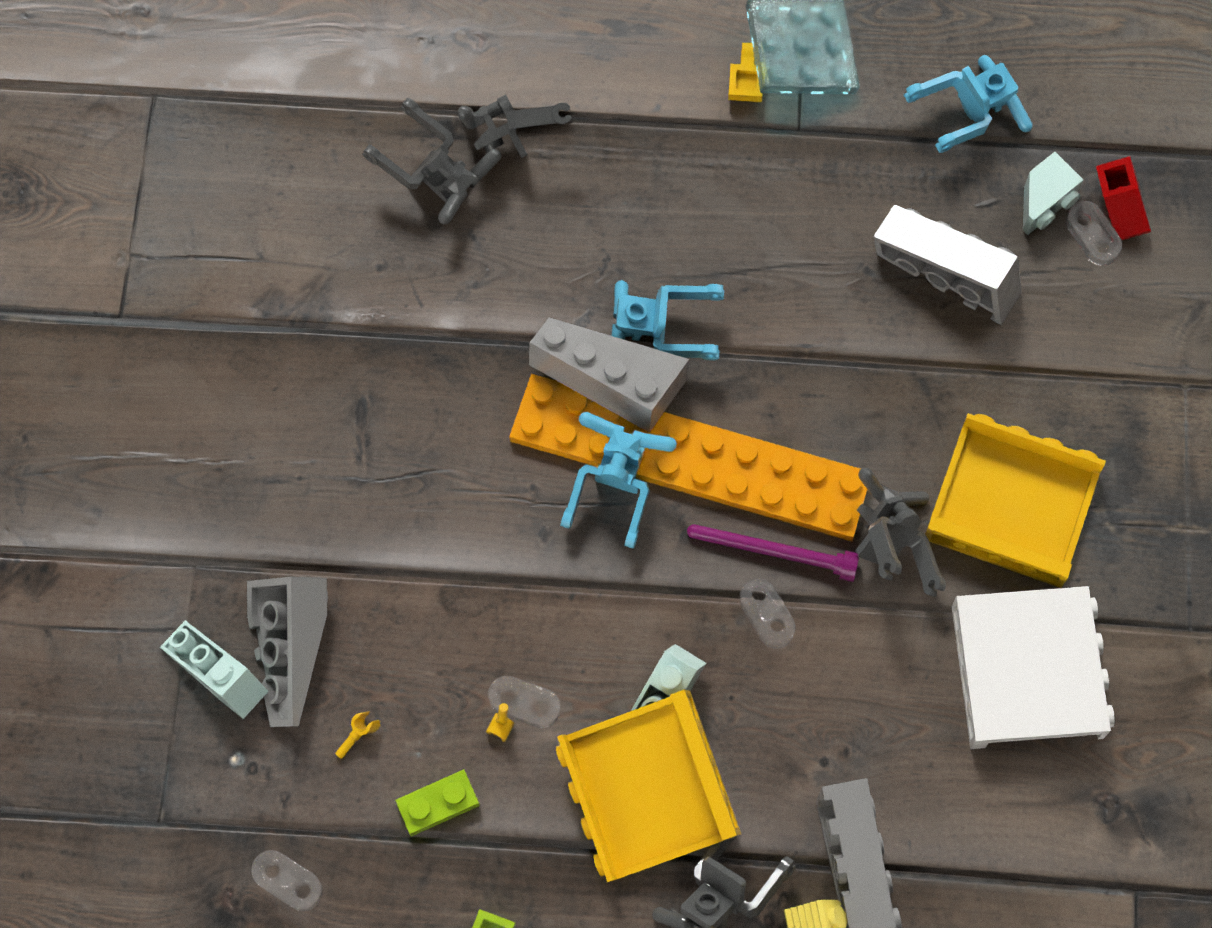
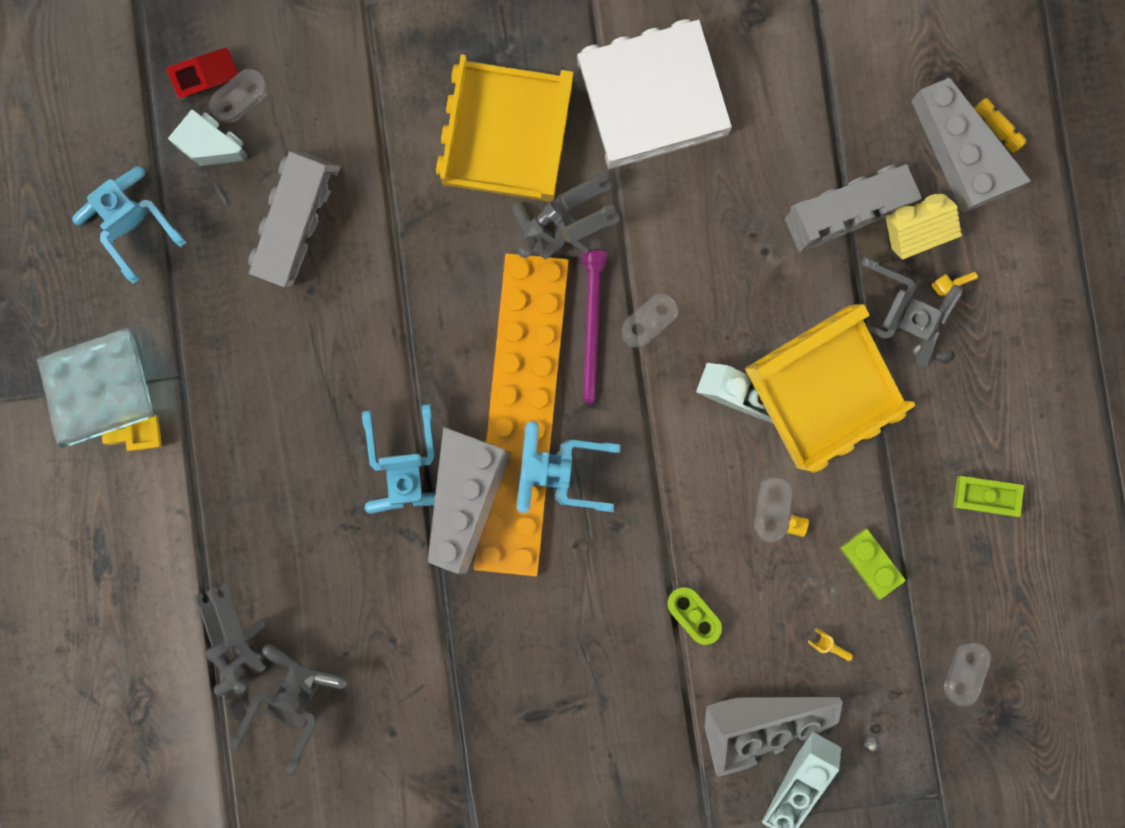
camera: 105 degrees left, 15 degrees up
none -> lime plate [667,587,722,645]

